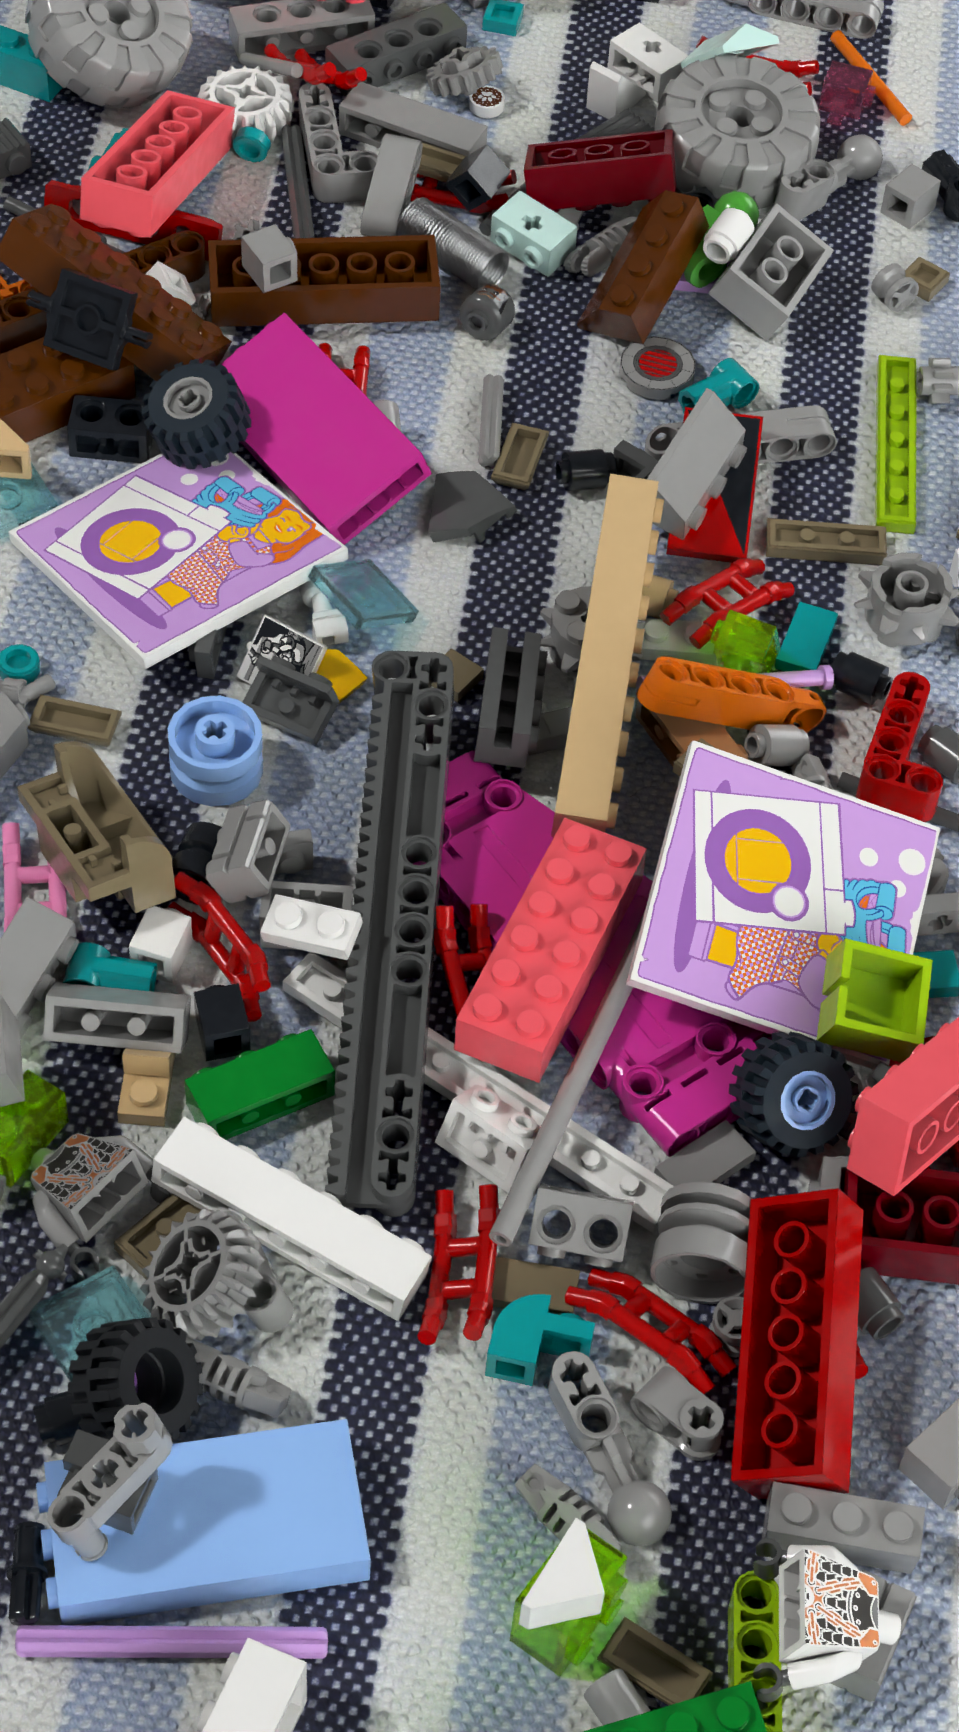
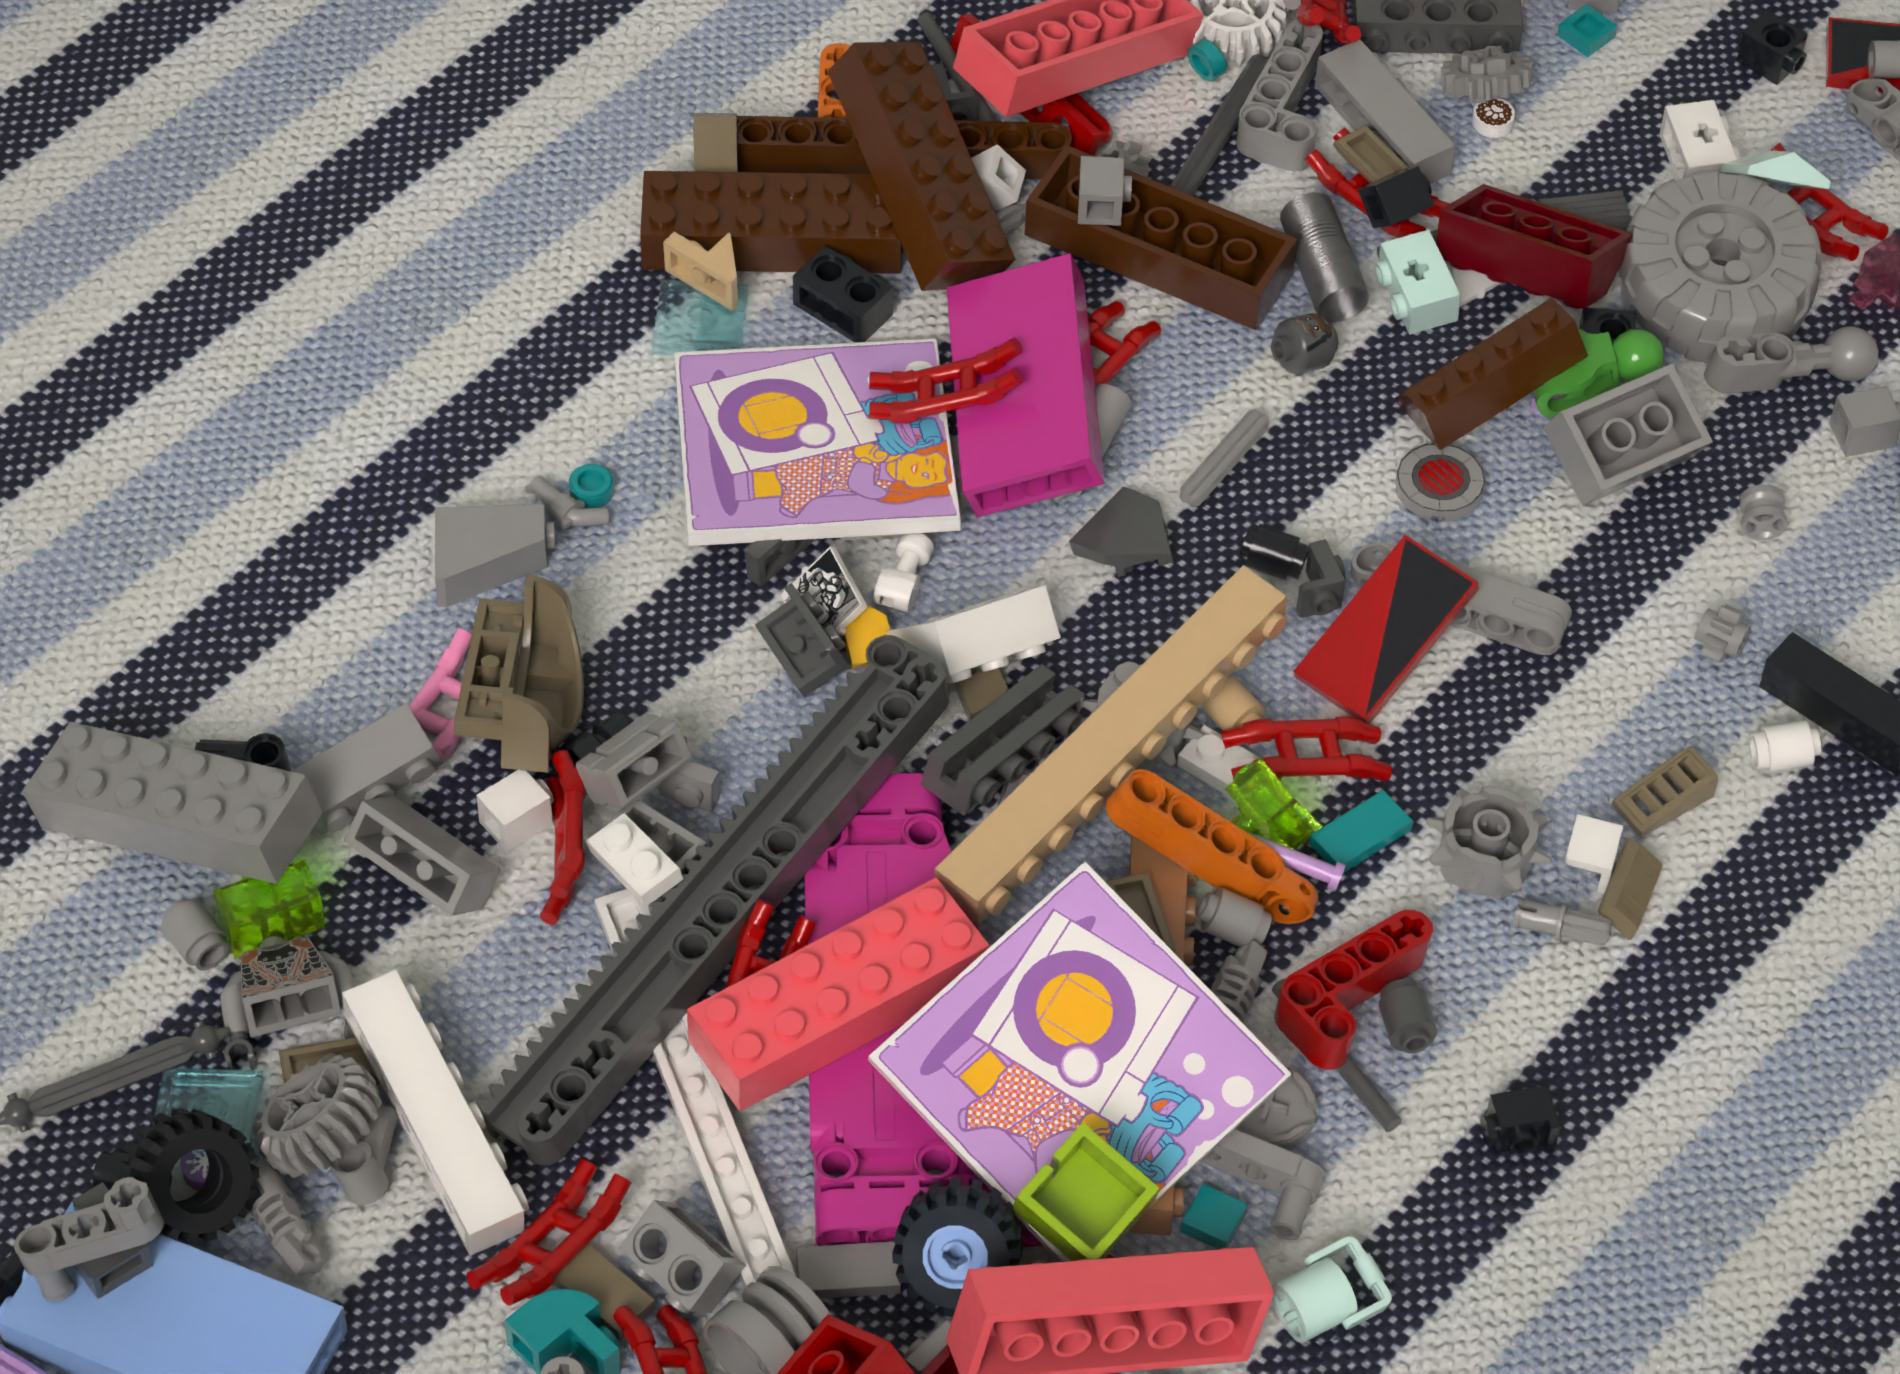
camera: 35 degrees right, 0 degrees up
black plate [26,268,153,370] -> none
dark tan tile [28,694,122,747] -> none
teal piece [62,942,158,992] -> none
tan slope [117,1048,176,1127] -> none
black wheel [141,359,251,469] -> none
light blue wheel [167,695,263,806] -> none
green brick [184,1029,335,1140] -> none
black brick [194,983,251,1062] -> none
clear light blue tile [308,559,419,630] -> none
light grey beam [360,133,423,236] -> none
white bracket [435,1085,540,1194] -> none
light grey piece [489,912,645,1247] -> none
dark tan tile [491,423,550,490] -> none
light grey hinge [563,216,637,277] -> none
white slope [586,61,647,119] -> none
light grey slope [647,388,747,540] -> none
teal piece [678,358,760,414] -> none
white brick [703,208,754,264] -> none
dark tan tile [766,518,887,565] -> none
black brick [831,651,893,705] -> none
lime tile [875,355,916,534] -> none
dark tan tile [905,257,950,302] -> none
none -> red piece [869,338,1024,424]
none -> white wedge [886,585,1061,684]

